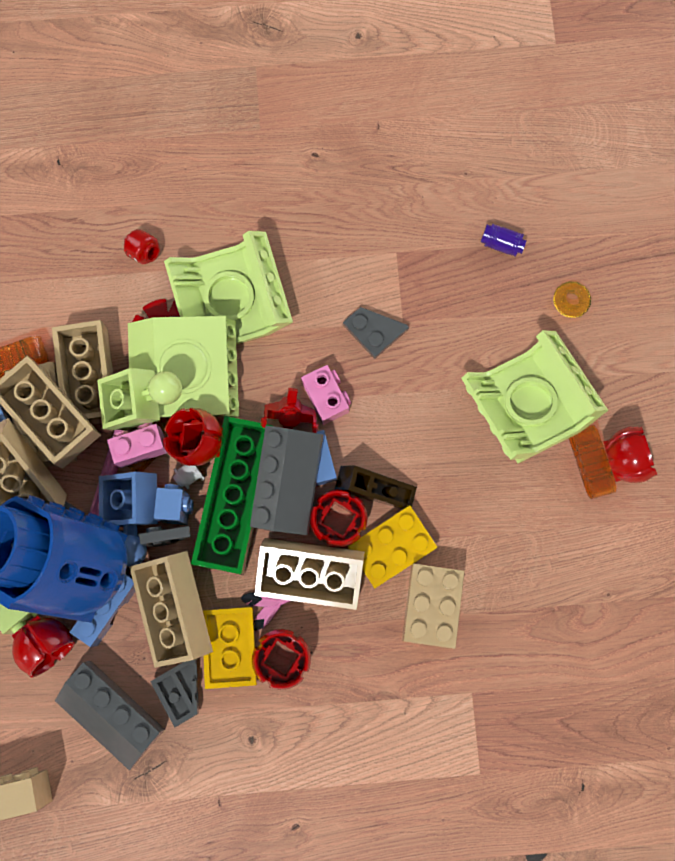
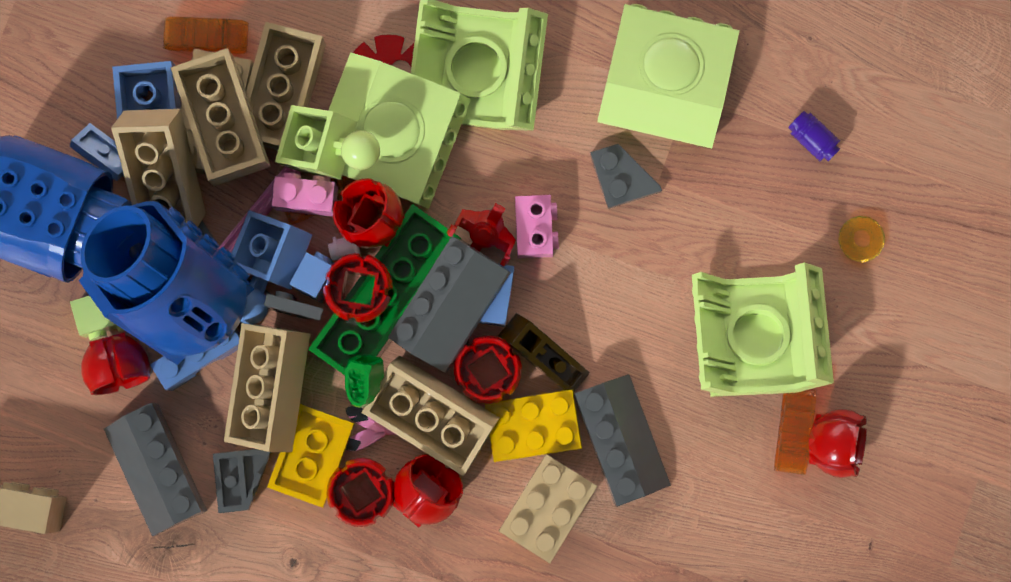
camera: 25 degrees right, 5 degrees up
none -> red piece [323,253,393,323]
none -> green rock [345,355,384,408]
none -> red piece [393,454,463,528]
none -> dark grey slope [574,374,671,507]
none -> yellowish green panel [597,4,740,149]

